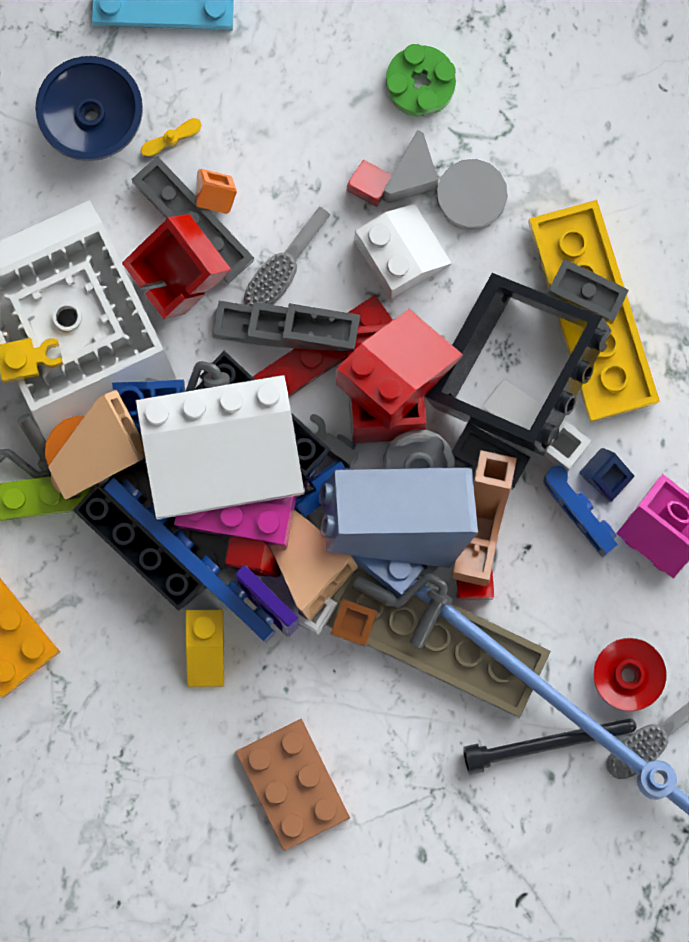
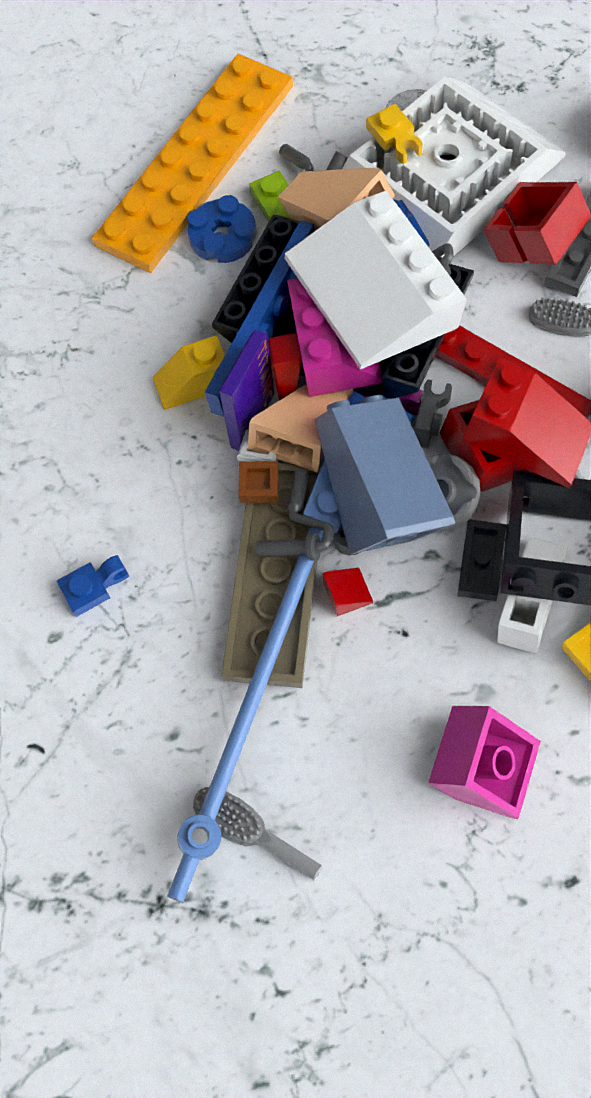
camera: 85 degrees right, 15 degrees down
dark grey slope [212,300,360,351] -> none
nougat plate [236,718,350,851] -> none
nougat arch [452,450,517,587] -> none
black piece [463,718,637,775] -> none
blue plate [543,466,618,558] -> none
dark blue slope [579,448,635,502] -> none
red dish [593,638,667,711] -> none
none -> blue plate [57,555,129,617]
none -> blue plate [187,195,257,263]

